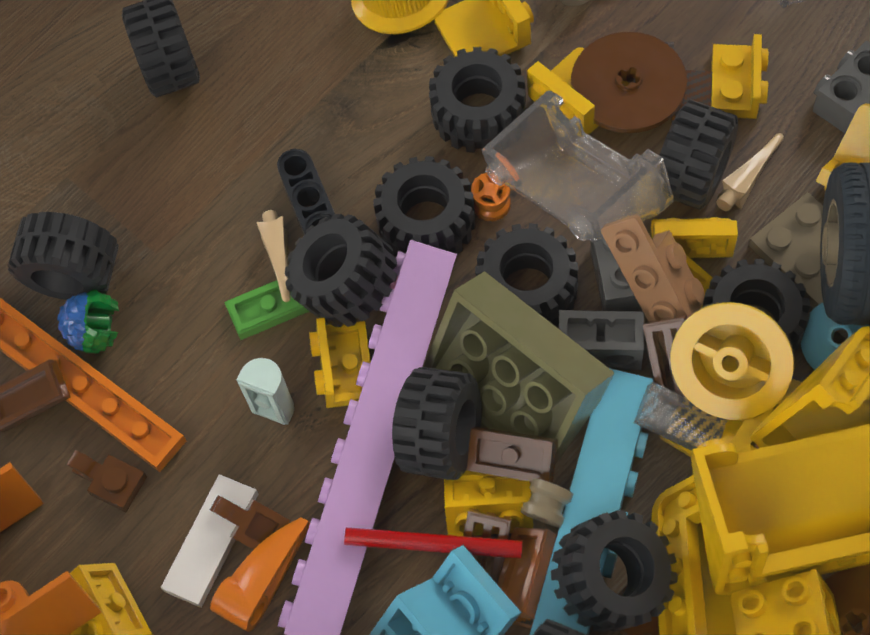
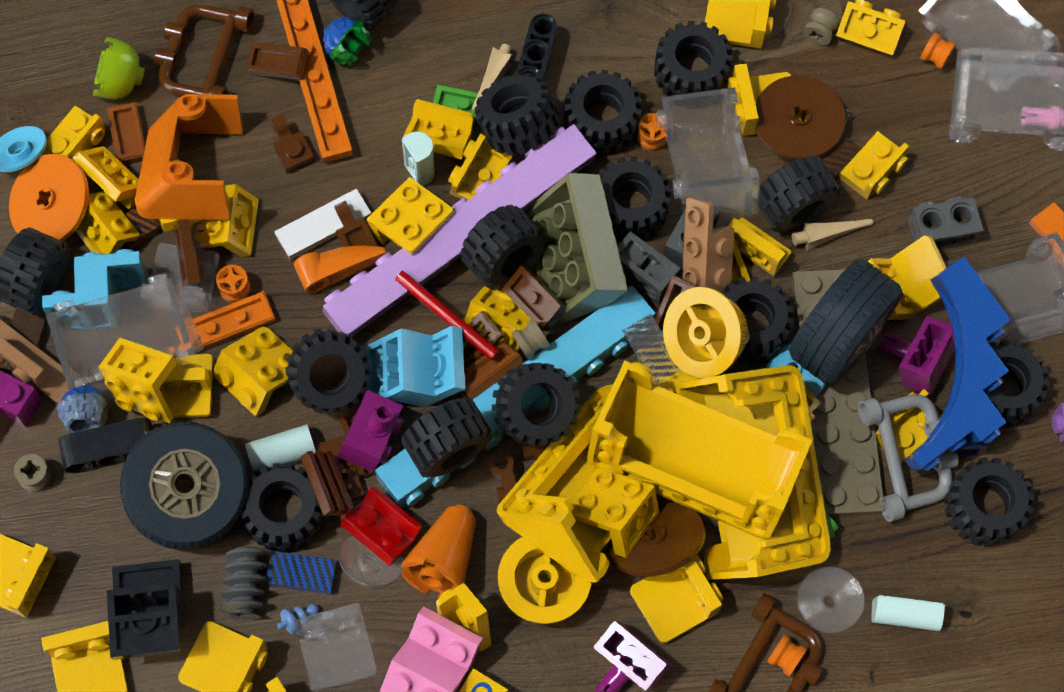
camera: 25 degrees right, 5 degrees up
none -> yellow bracket [367,177,454,254]
none -> yellow bracket [404,99,474,160]

